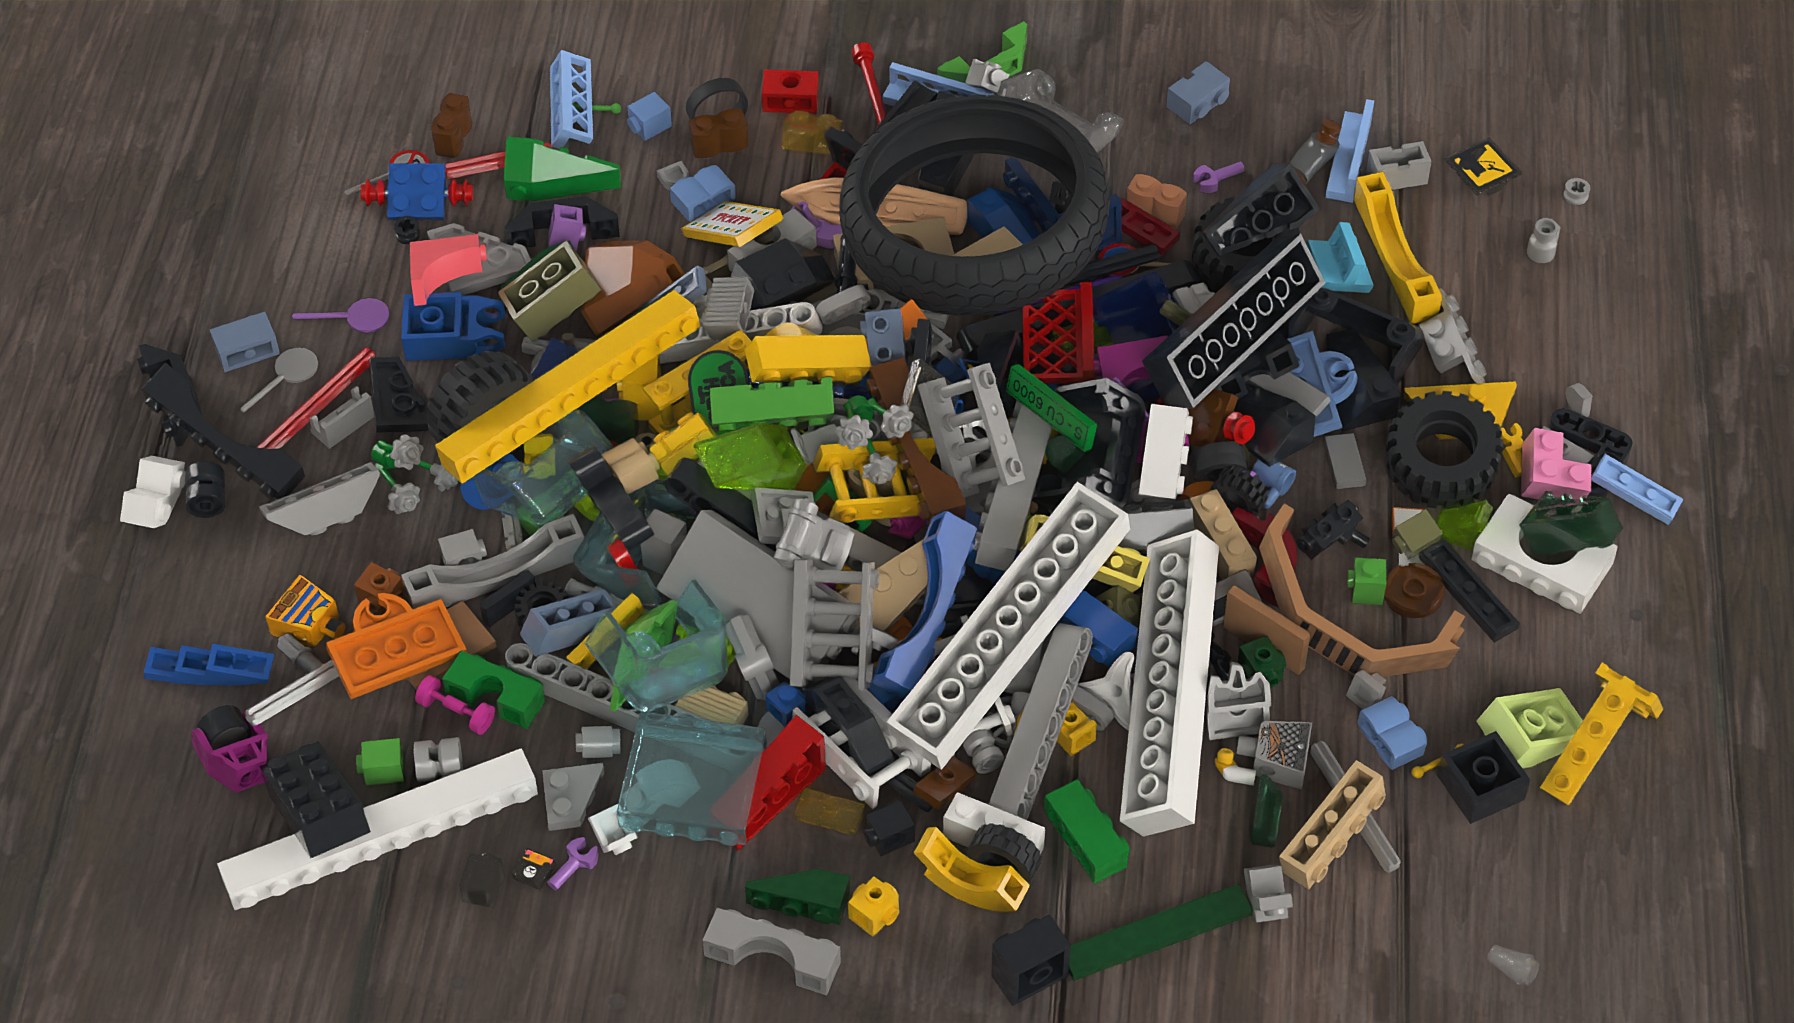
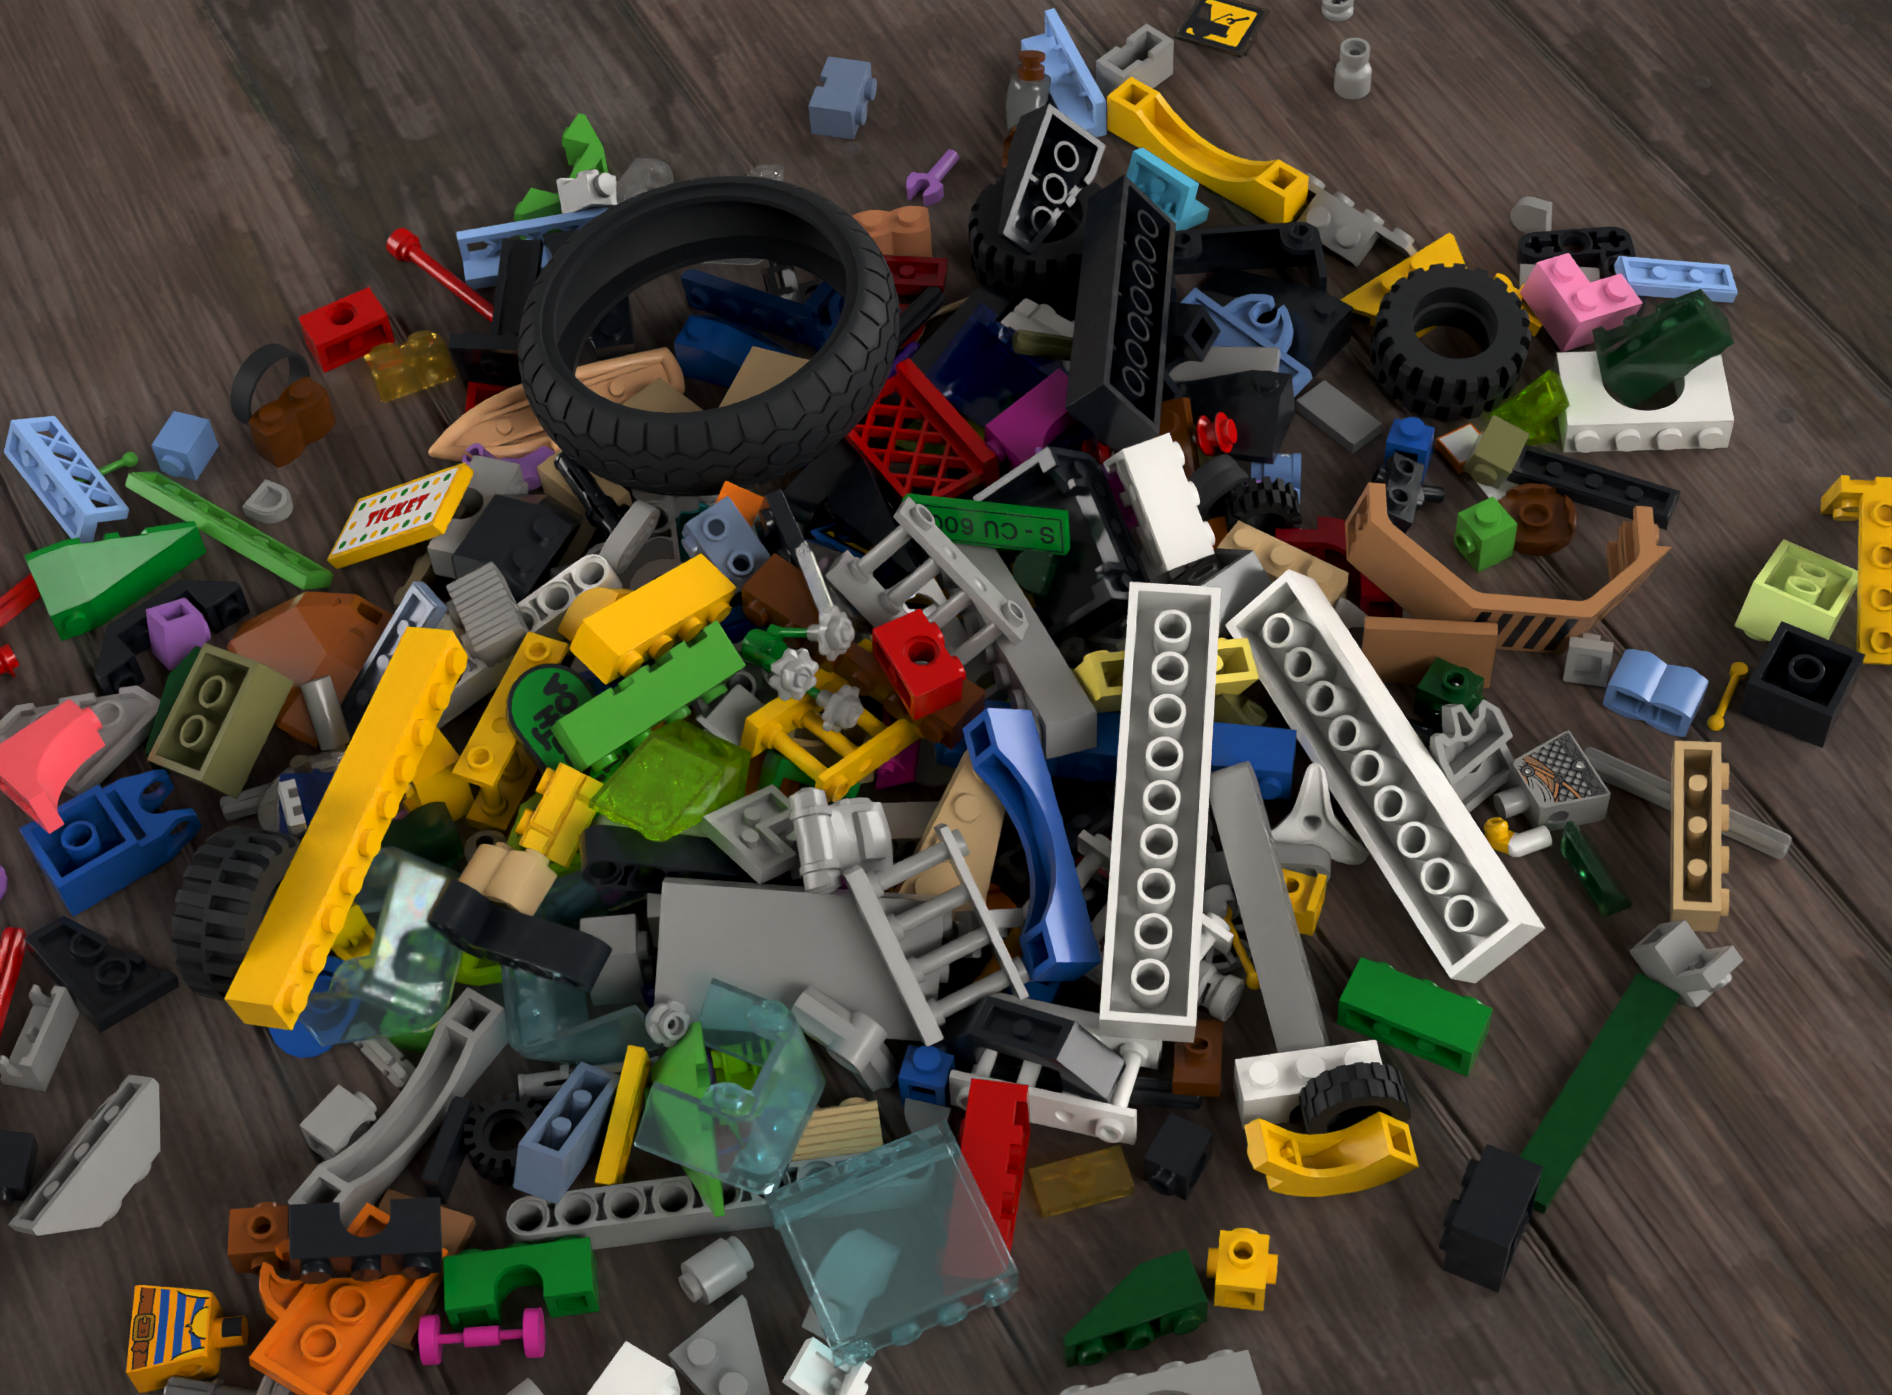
camera: 30 degrees left, 0 degrees up
light grey plant [371,434,458,514] -> none
red beam [607,539,643,587] -> none
medium blue brick [670,165,736,222] -> none
none -> bright green tile [125,471,334,590]
none -> light grey tile [277,779,307,839]
none -> black arch [289,1197,442,1284]
none -> light grey cylinder [300,675,351,764]
none -> light grey plate [645,1000,691,1047]
none -> red brick [872,608,966,721]
none -> blue brick [1384,417,1435,484]

